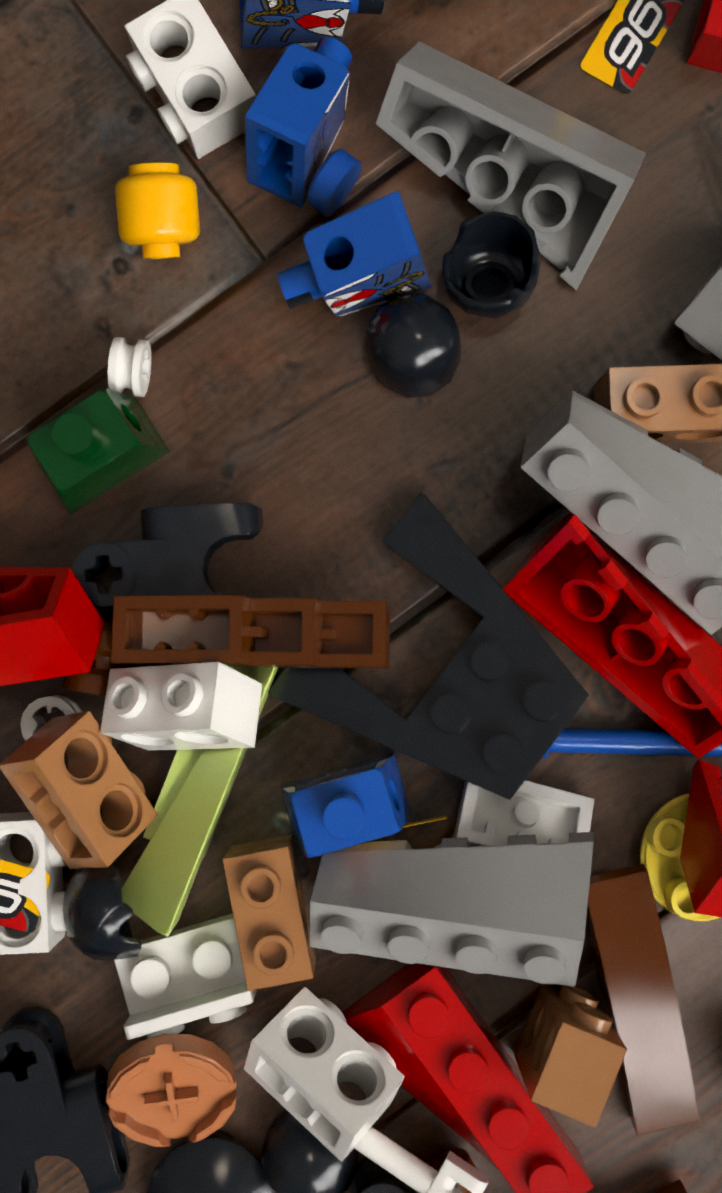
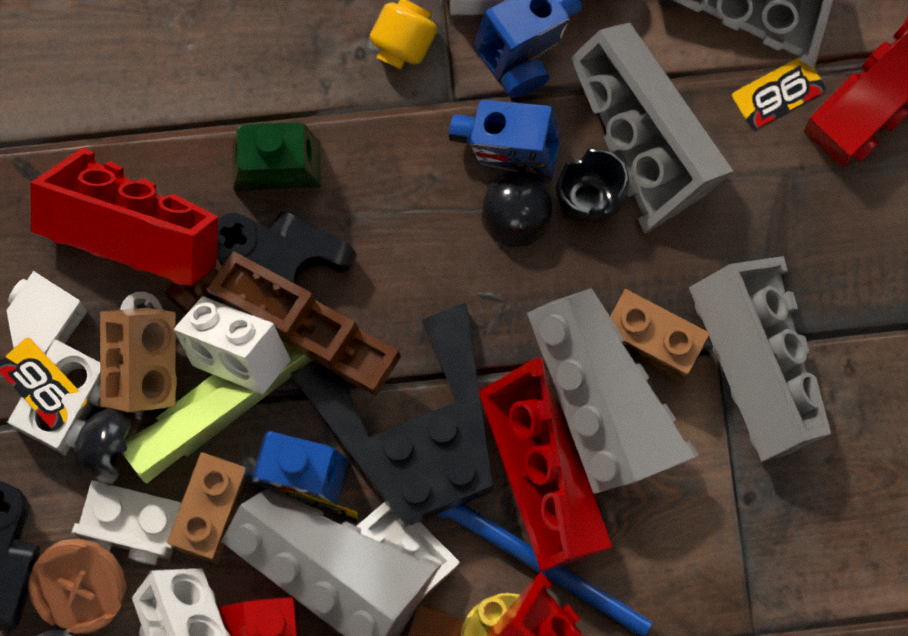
camera: 30 degrees right, 10 degrees down
white bush [107,337,151,397] -> none

